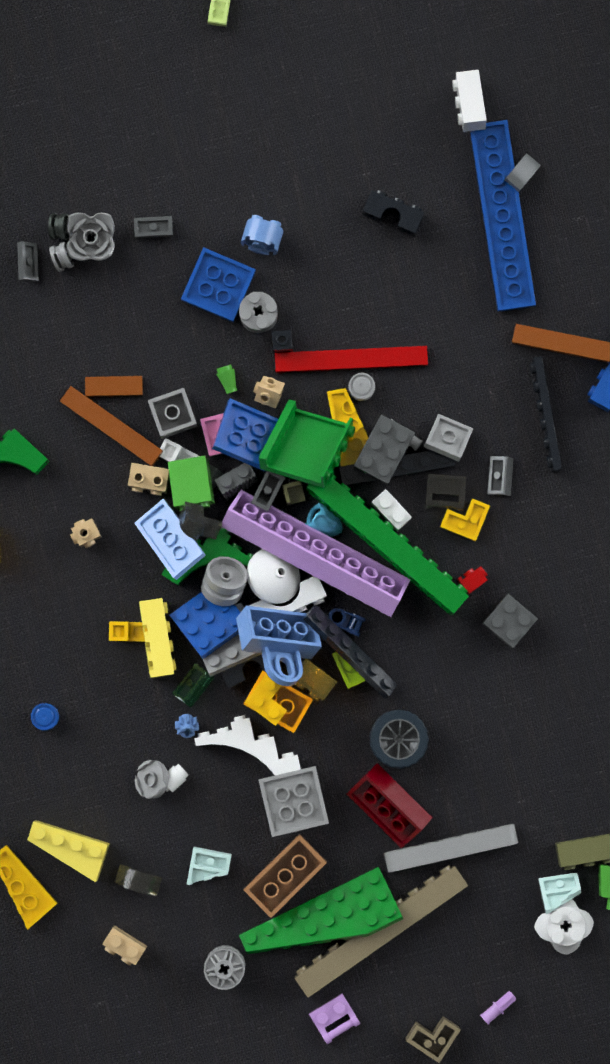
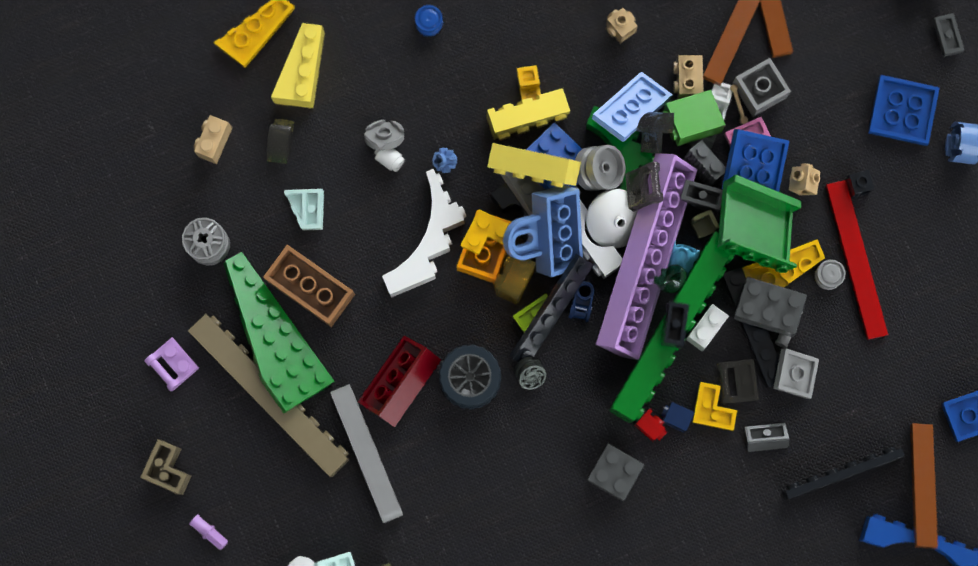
camera: 80 degrees right, 5 degrees down
clear green slope [172,663,214,707] -> none
bright green cone [216,365,237,394] -> none
light grey brick [239,292,278,333] -> none
light grey plate [259,766,329,837] -> none
none -> light yellow wedge [488,143,581,188]
none -> pearl dark grey wheel [514,357,546,390]
none -> clear smoke plate [625,162,664,212]
none -> clear green hair [654,264,687,293]
none -> black brick [660,301,689,348]
none -> dark blue brick [661,402,695,432]
none -> tan hinge [730,84,748,124]

